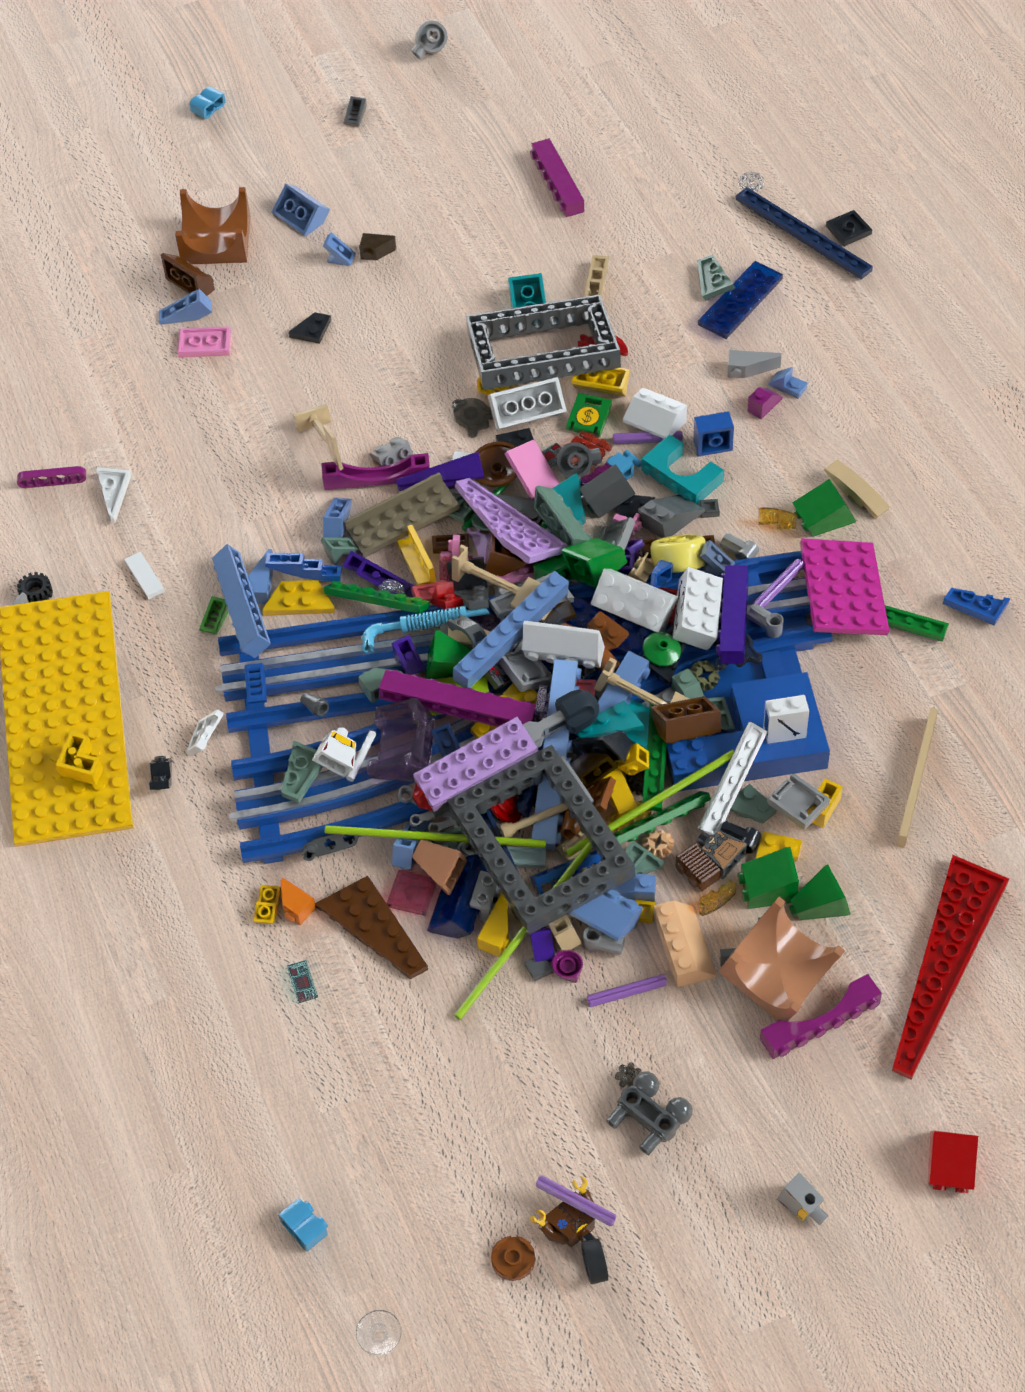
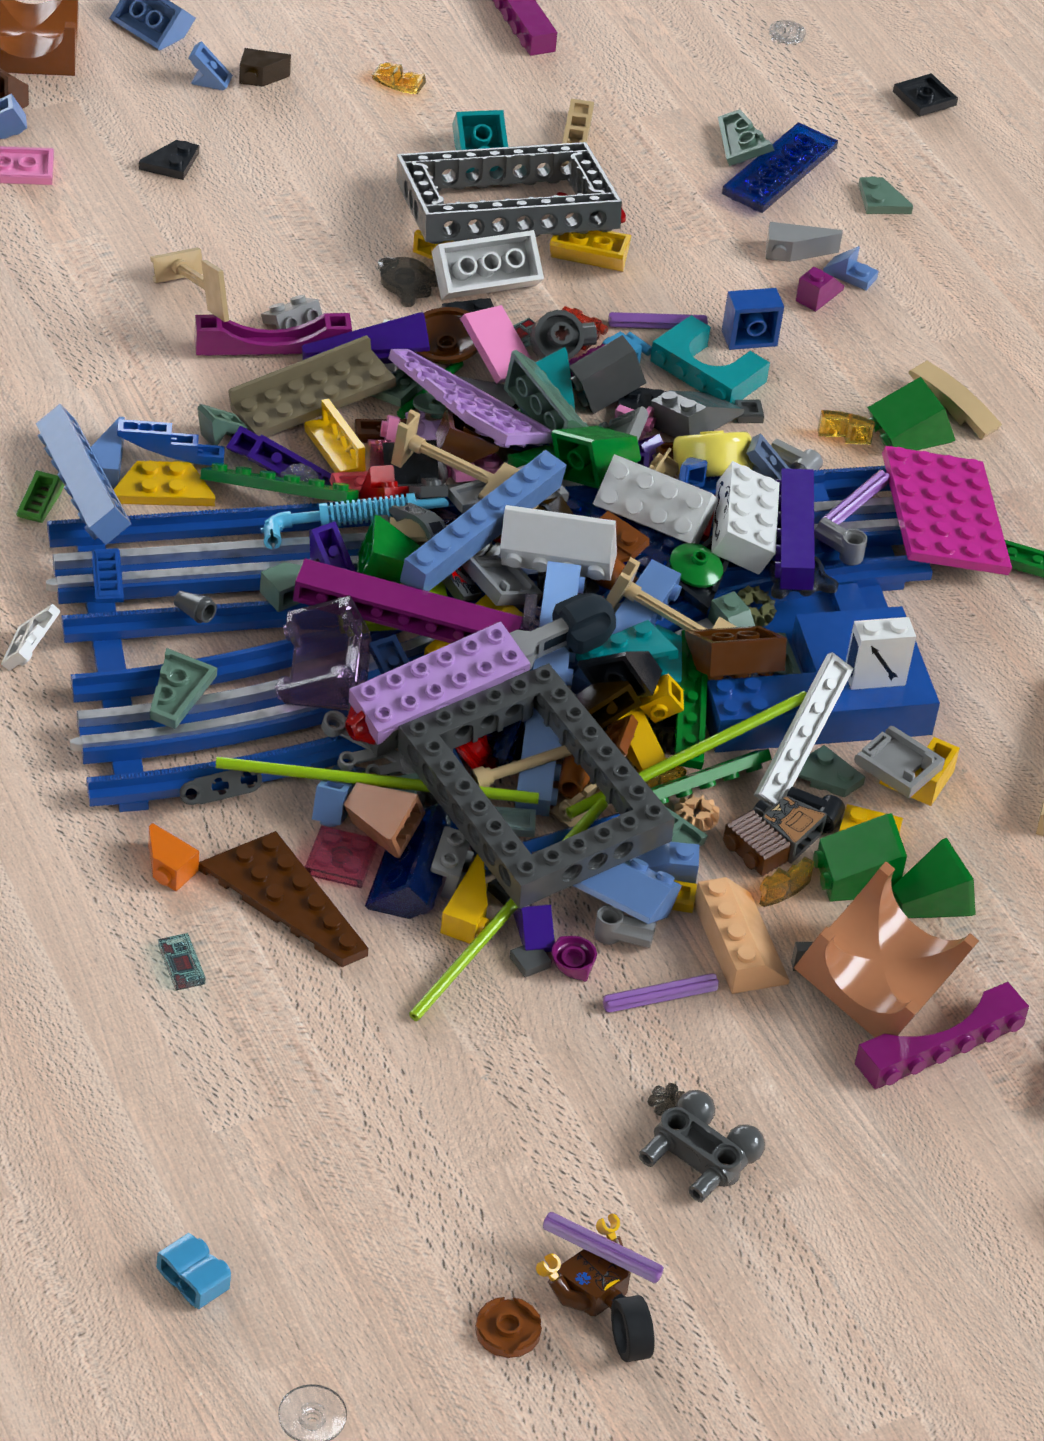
camera: 10 degrees left, 10 degrees down
yellow slope [253,885,281,924] -> none
white torso [312,728,356,777] -> none
medium blue slope [323,498,352,537] -> none
white bar [346,730,376,782] -> none
tan slope [548,915,582,951] -> none
green container [566,393,612,437] -> none
white slope [623,388,687,439] -> none
dark blue plate [736,187,873,280] -> none
light grey torso [777,1173,828,1225] -> none
none -> clear yellow slope [372,62,426,94]
none -> sand green wing [858,176,913,214]

